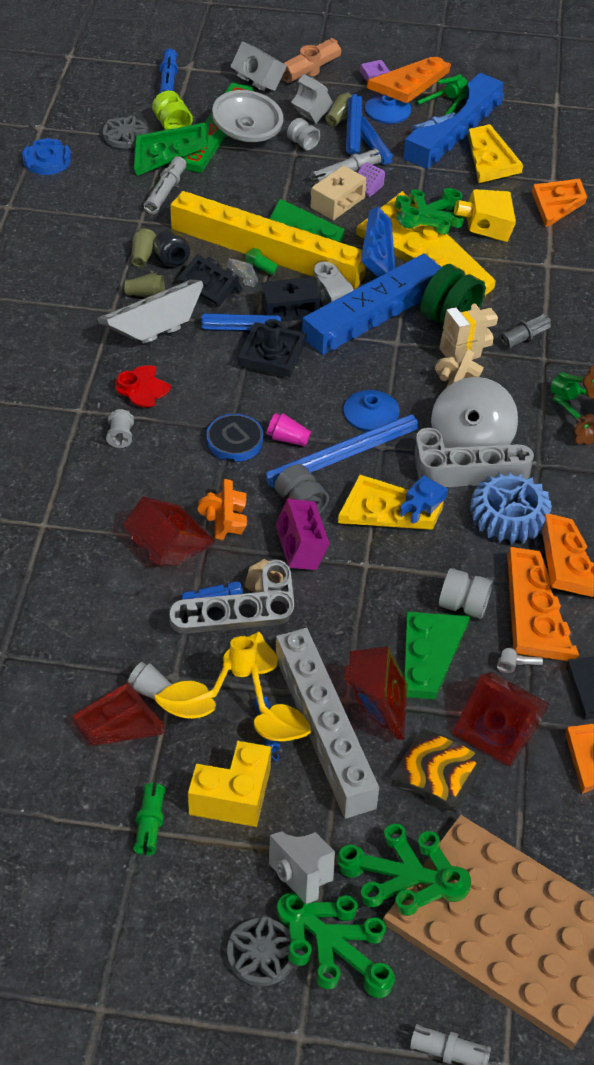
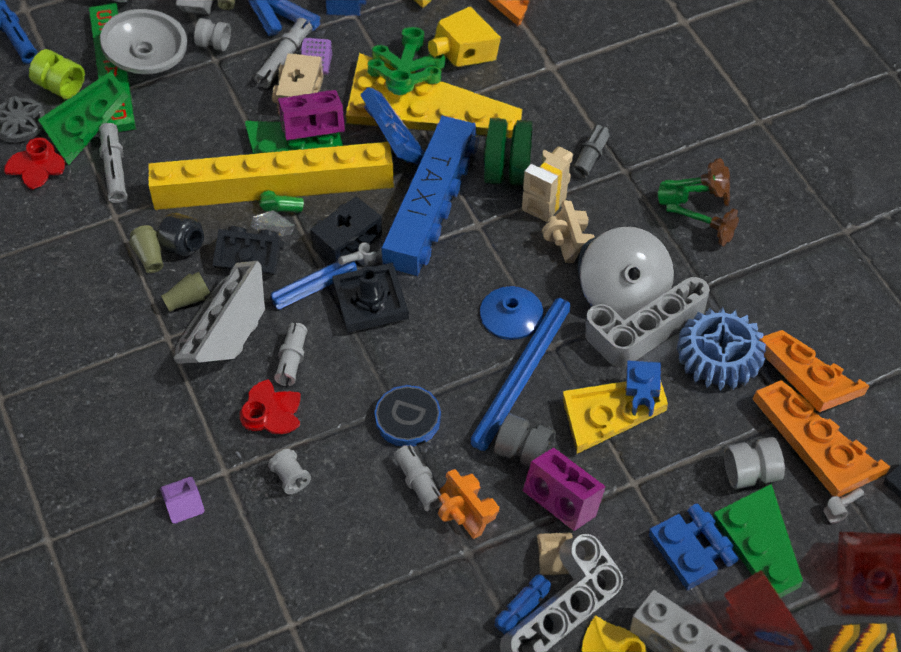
camera: 30 degrees left, 5 degrees up
clear red slope [123,496,215,566] -> none
dark pink cone [267,413,311,447] -> none
light grey piece [314,261,354,306] -> none
none -> red plate [4,138,65,189]
none -> medium lavender slope [160,477,204,523]
none -> light grey pin [274,323,308,386]
none -> magenta brick [278,90,345,140]
none -> light grey hand [338,242,377,267]
none -> light grey pin [394,445,442,511]
none -> blue plate [649,504,738,590]

